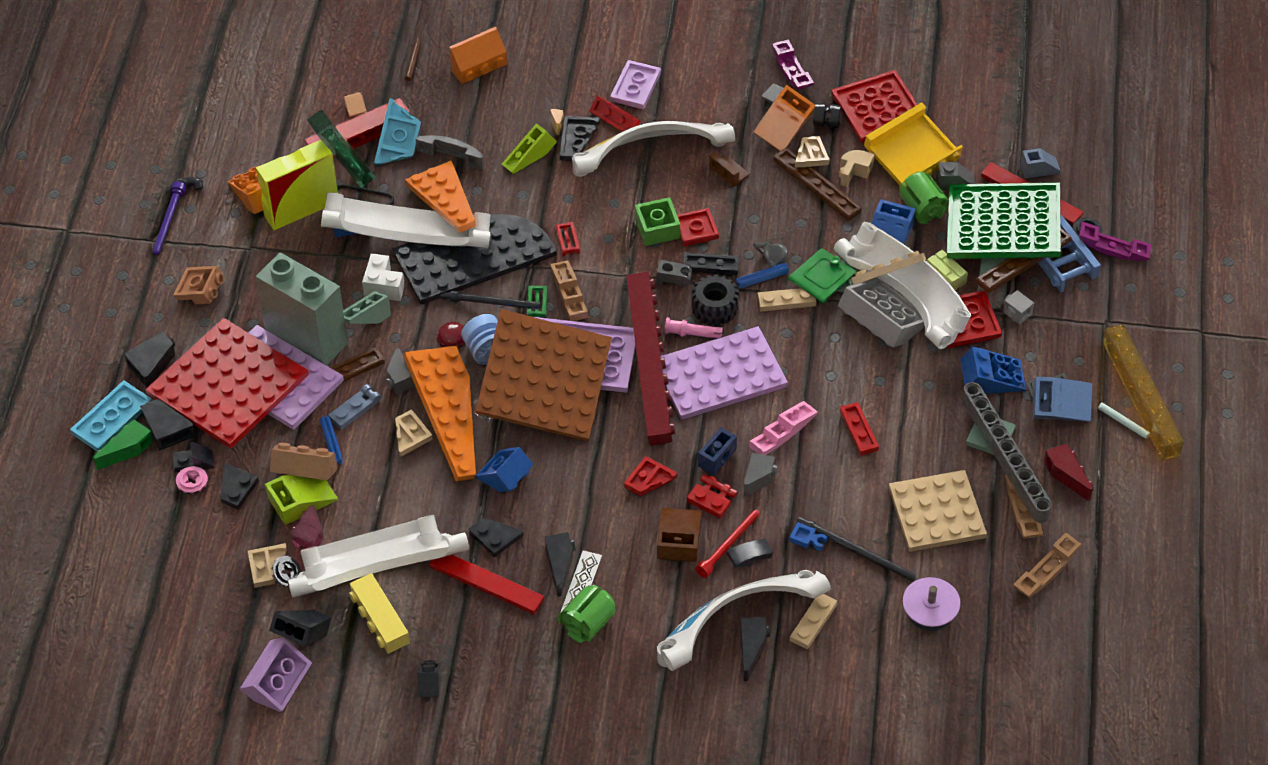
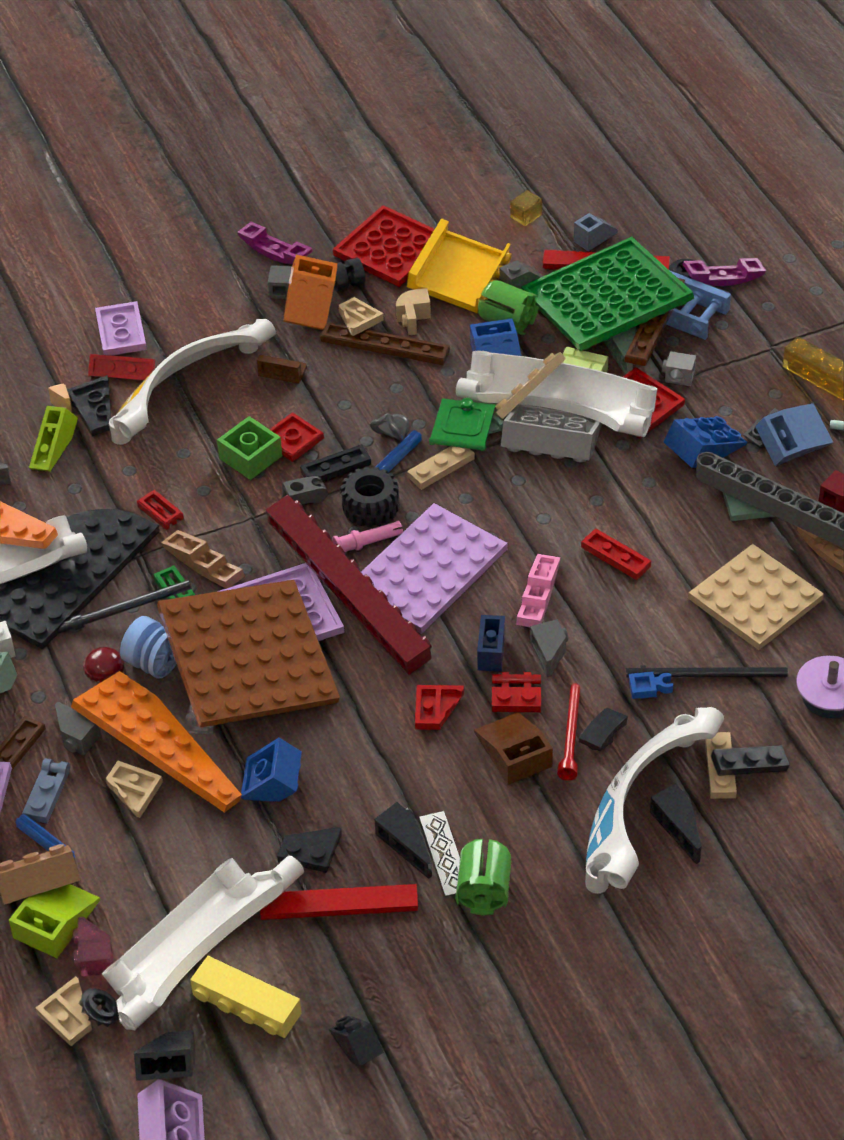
camera: 30 degrees left, 5 degrees down
none -> clear yellow panel [510,190,542,226]
none -> black plate [710,745,790,776]

